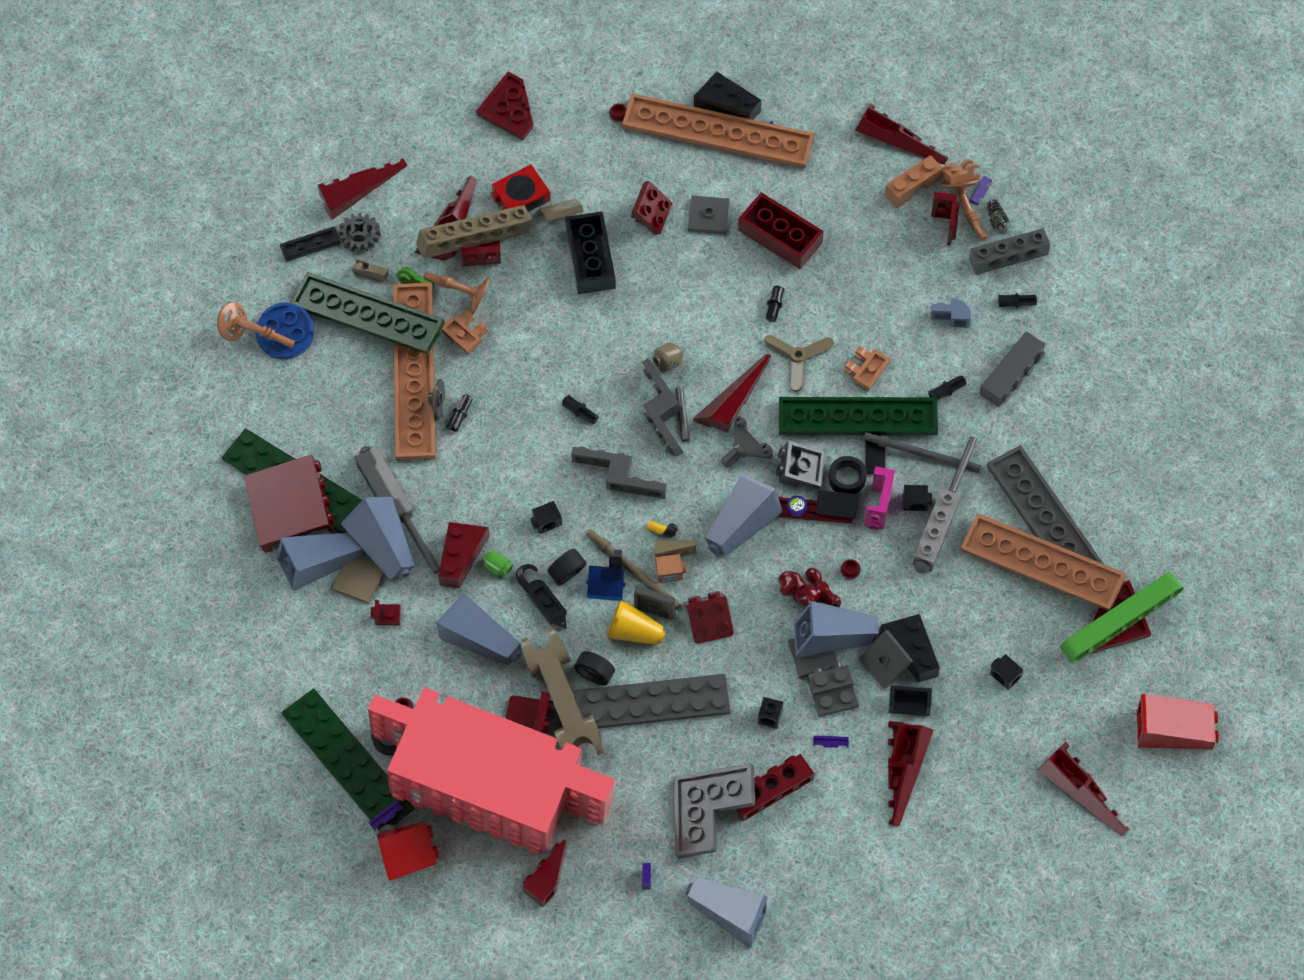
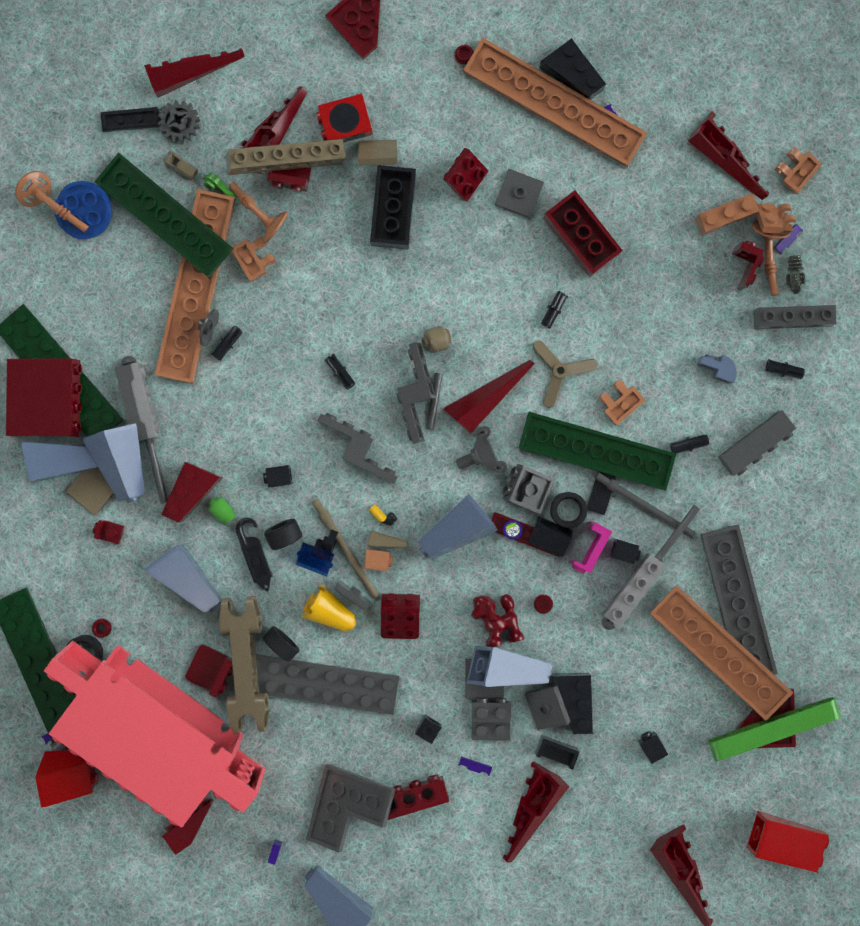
camera: 10 degrees right, 25 degrees up
none -> nougat plate [774,147,822,194]

